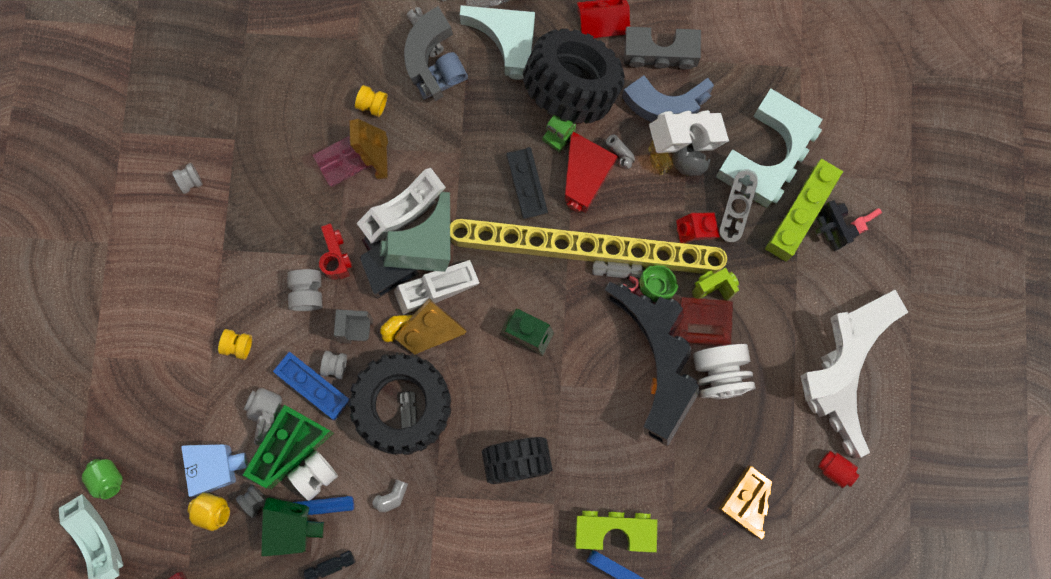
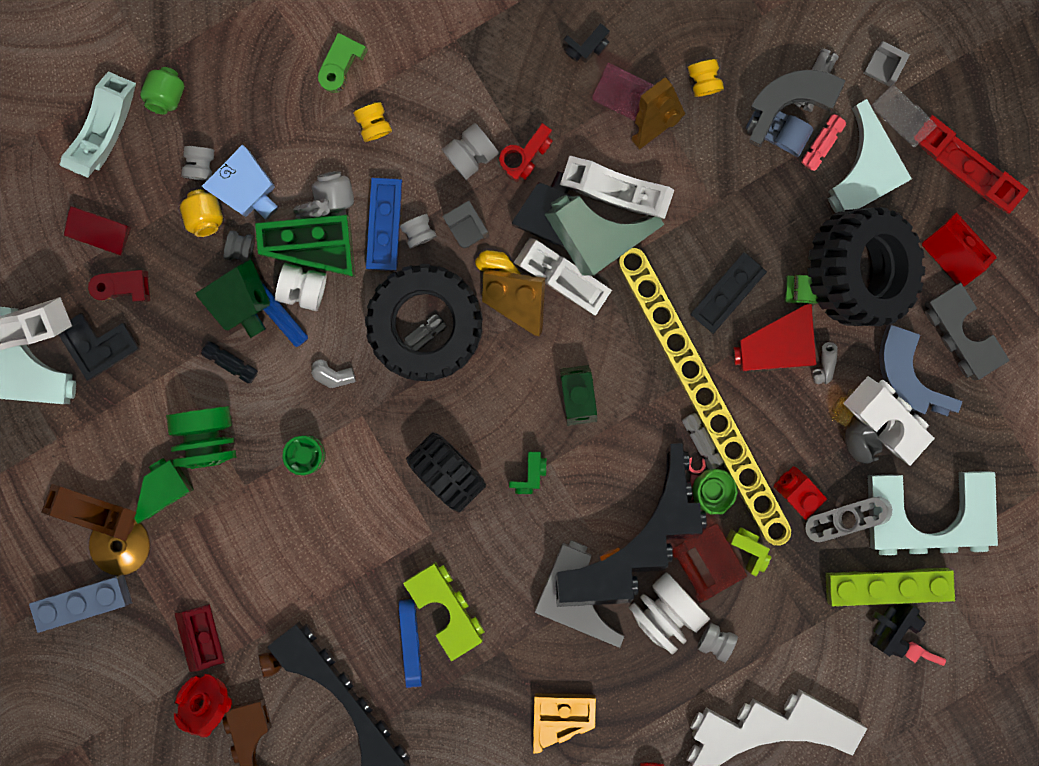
camera: 65 degrees right, 10 degrees up
white arch [801,312,865,401] -> none
none -> light grey wheel [181,146,215,181]
none -> green wheel [282,435,326,476]
none -> bright green leg [318,33,368,93]
none -> green bracket [509,451,547,494]
none -> light grey arch [535,540,625,648]
none -> black bracket [563,23,610,64]
none -> light grey wheel [697,622,738,663]
none -> coral axle [801,114,846,171]

